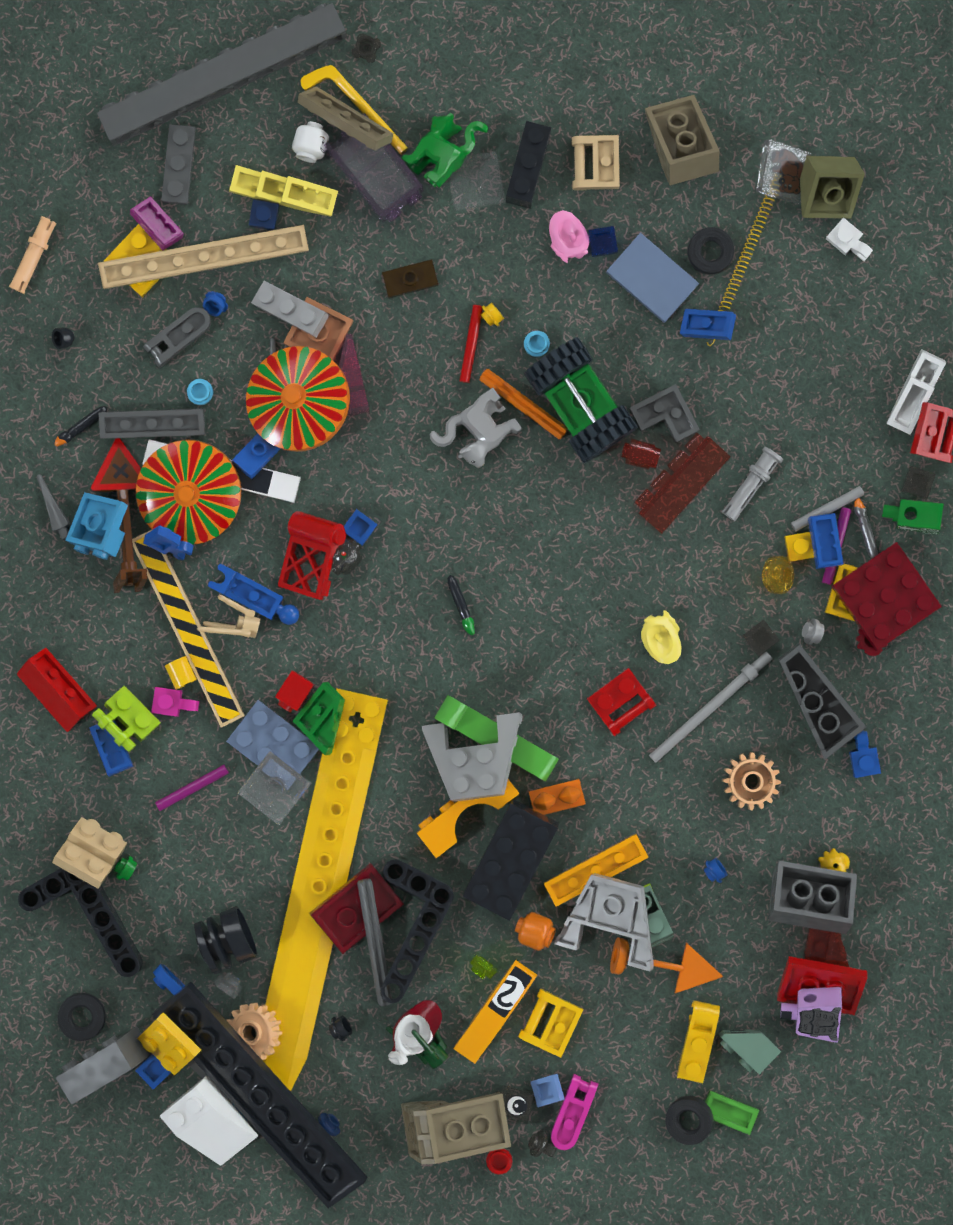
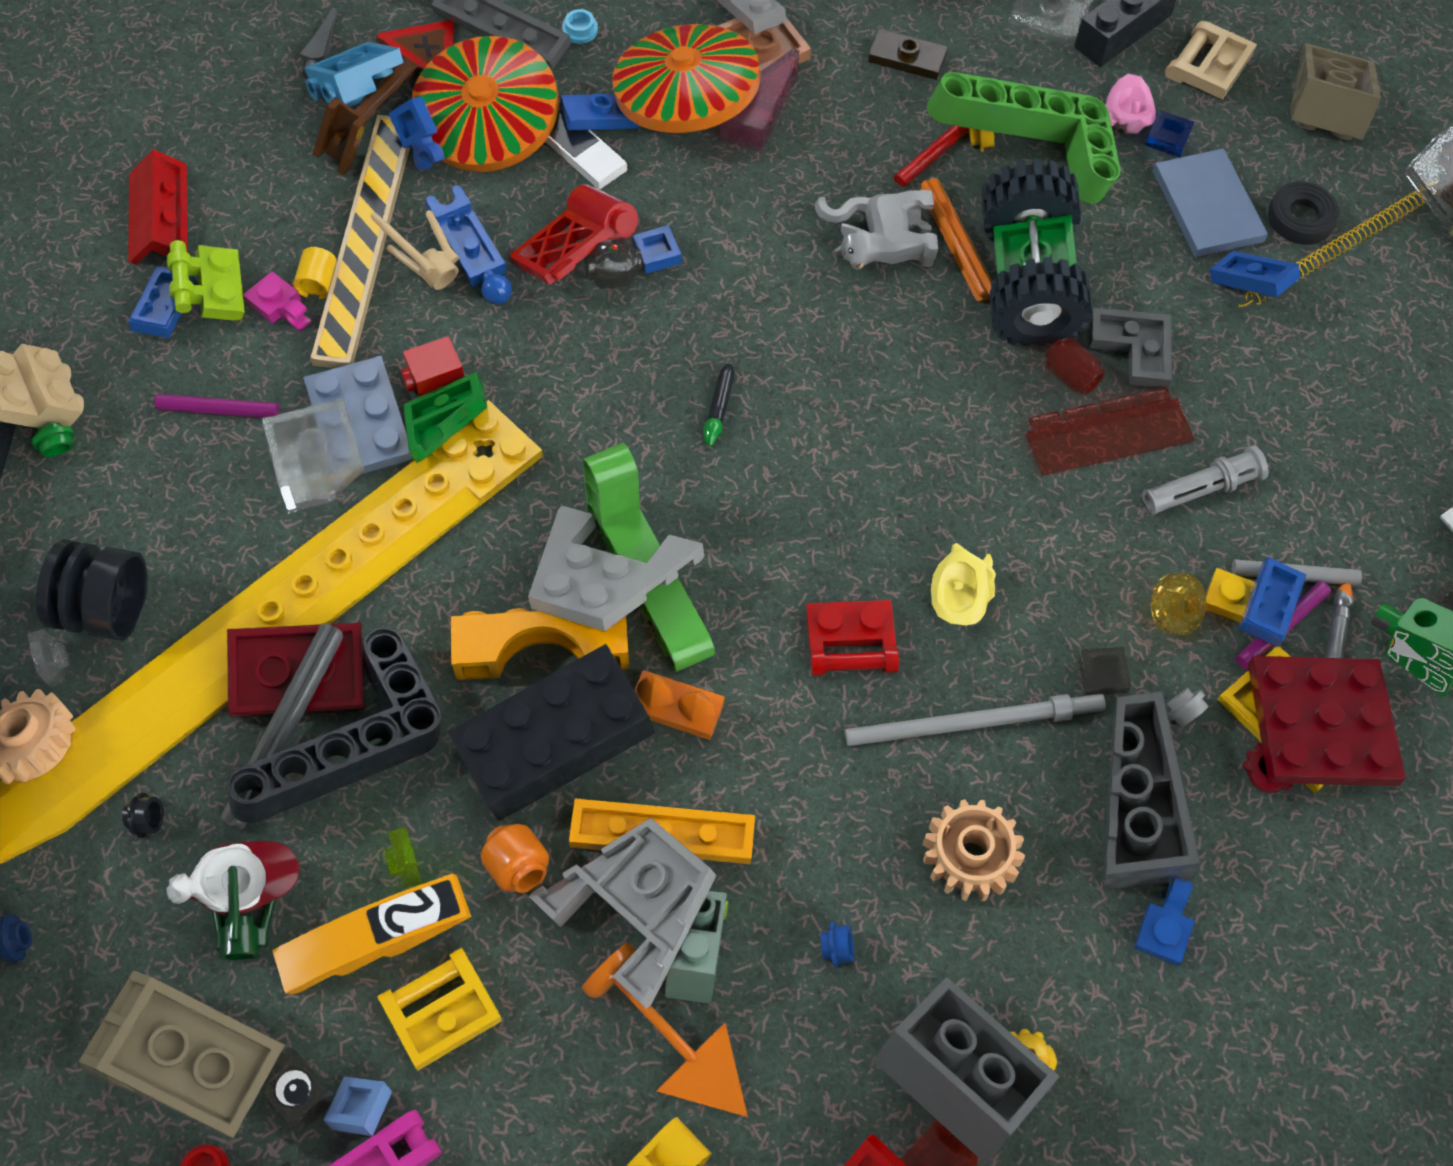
camera: 30 degrees right, 25 degrees down
none -> bright green beam [927,72,1120,204]

